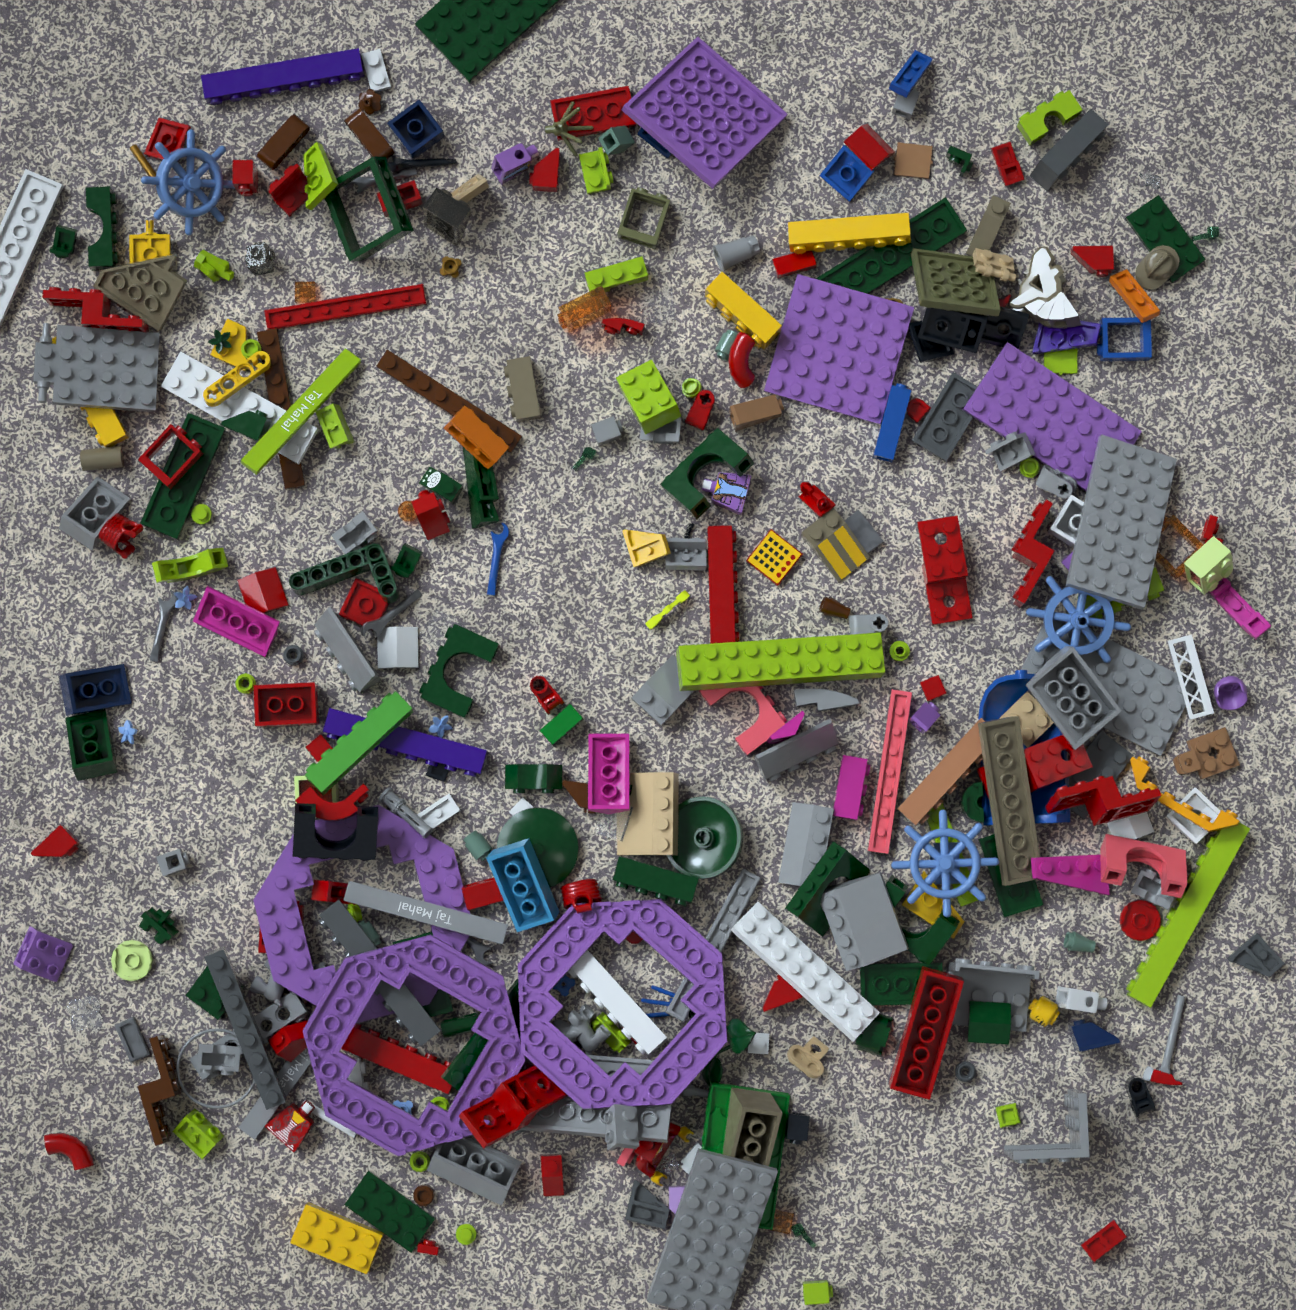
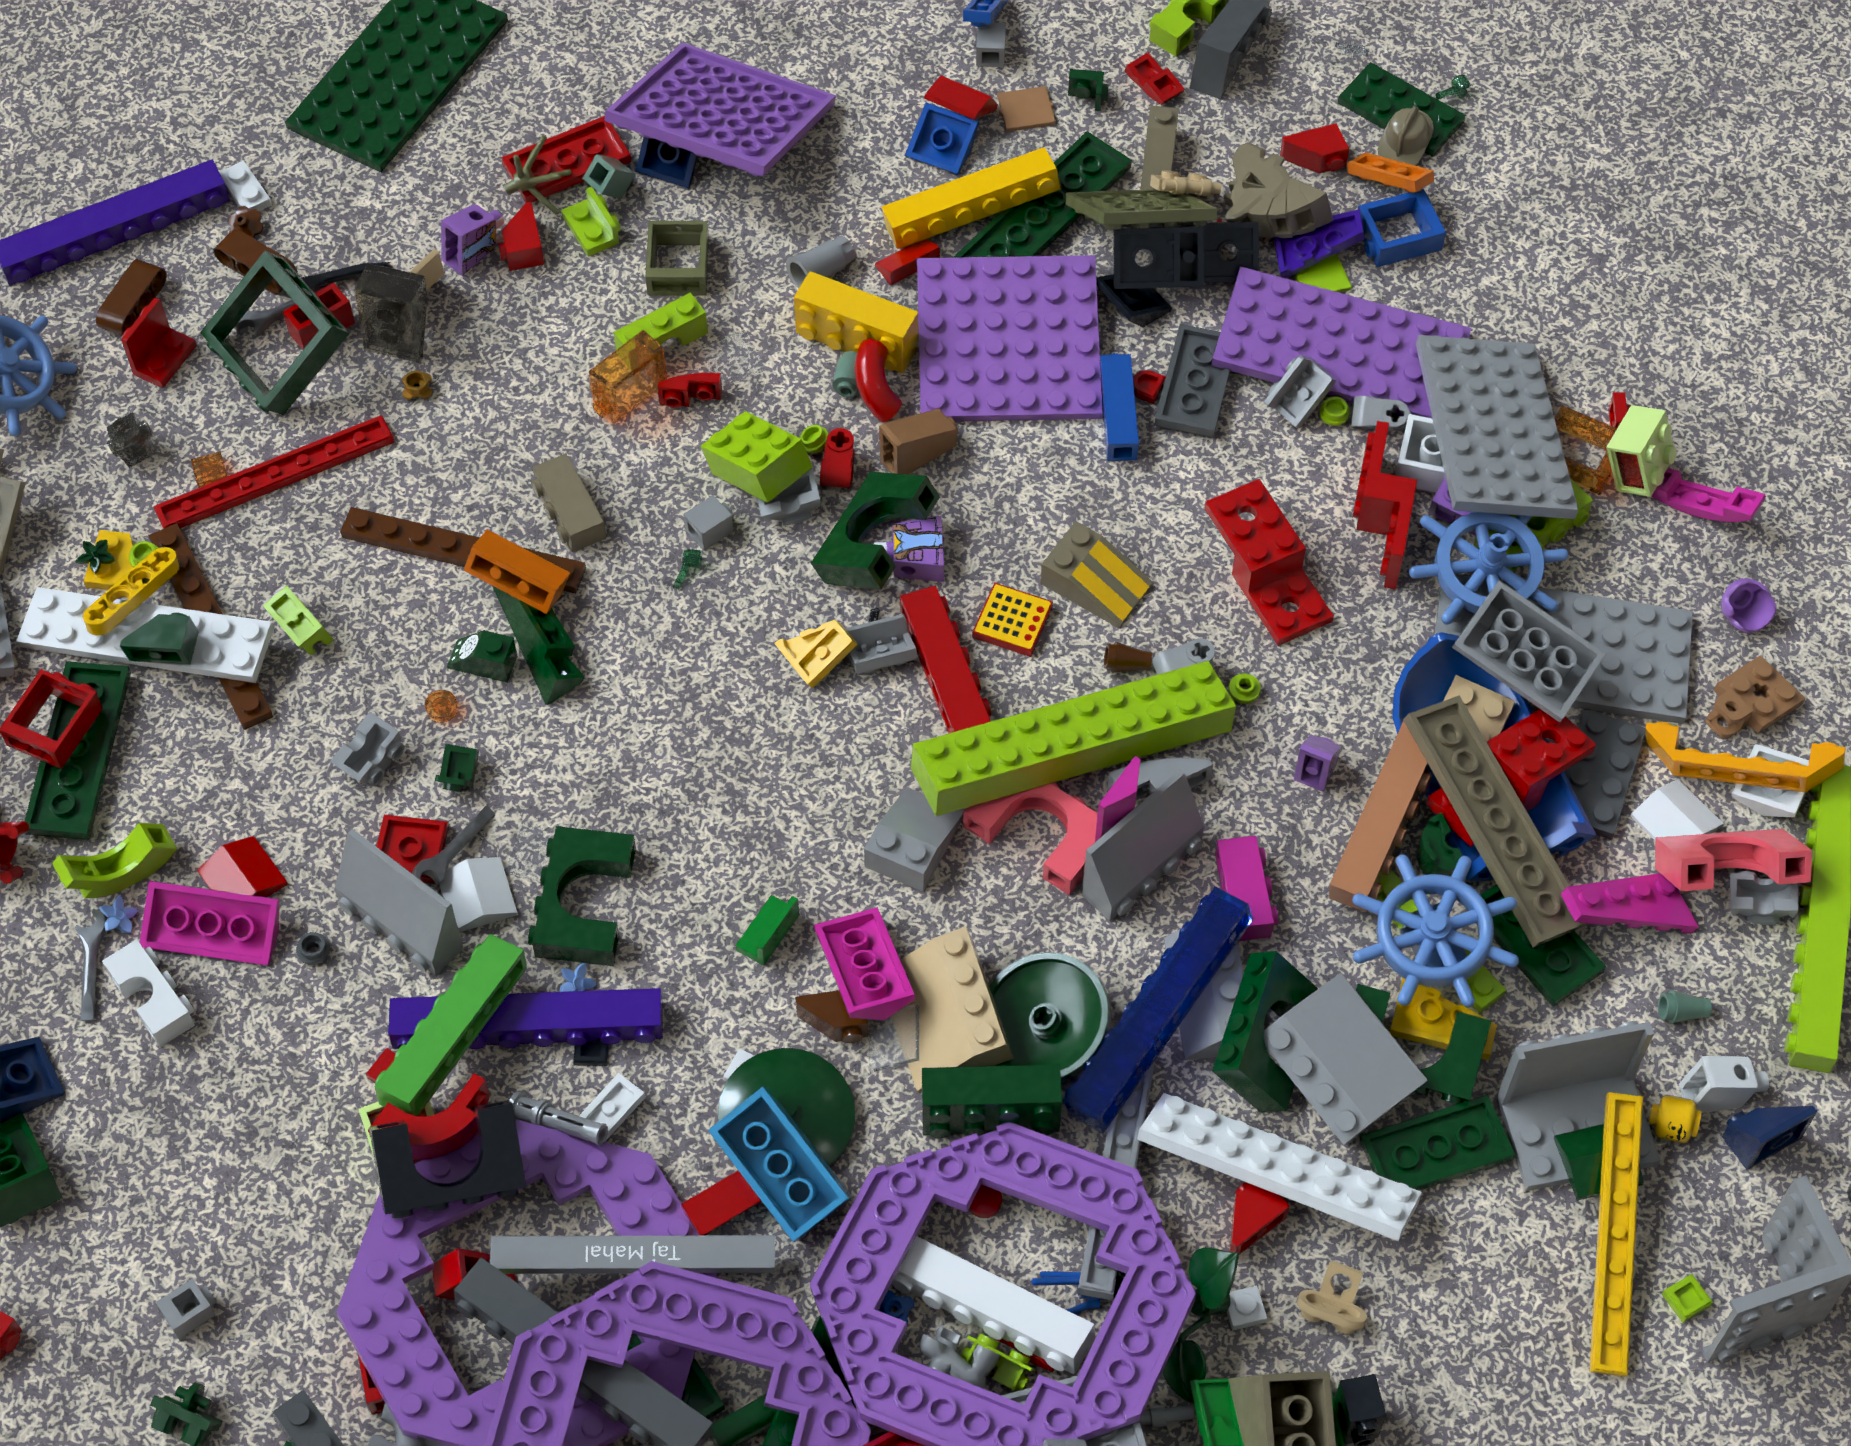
camera: 20 degrees left, 25 degrees down
light blue plant [118,720,138,744] -> none
lime plate [191,504,212,525] -> none
lime rock [194,250,234,282] -> none
red brick [233,160,258,196] -> none
lime plate [235,673,256,694] -> none
lime tile [241,348,361,475] -> none
red brick [253,682,319,728] -> none
dark green beam [289,544,400,603] -> none
lime wing [303,142,338,211] -> none
dark blue brick [387,99,445,160] -> none
red brick [411,490,450,541] -> none
sand green brick [463,830,492,861] -> none
blue piece [487,523,509,596] -> none
dark green brick [505,764,563,794] -> none
red piece [530,676,564,715] -> none
red piece [561,879,603,914] -> none
neon yellow piece [645,590,690,630] -> none
red hinge [798,482,836,517] -> none
flat silver tile [845,510,884,554] -> none
dark green cylinder [855,1013,893,1057] -> none
coral plate [868,689,912,854] -> none
red brick [889,966,964,1100] -> none
red tile [920,675,946,701] -> none
dark grey plate [955,1061,976,1082] -> none
red bracket [1045,776,1162,826] -> none
red tile [1119,900,1161,941] -> none
white fence [1167,635,1214,720] -> none
none -> white arch [102,939,195,1047]
none -> clear blue brick [1063,886,1253,1134]
none -> yellow tile [1589,1092,1643,1377]

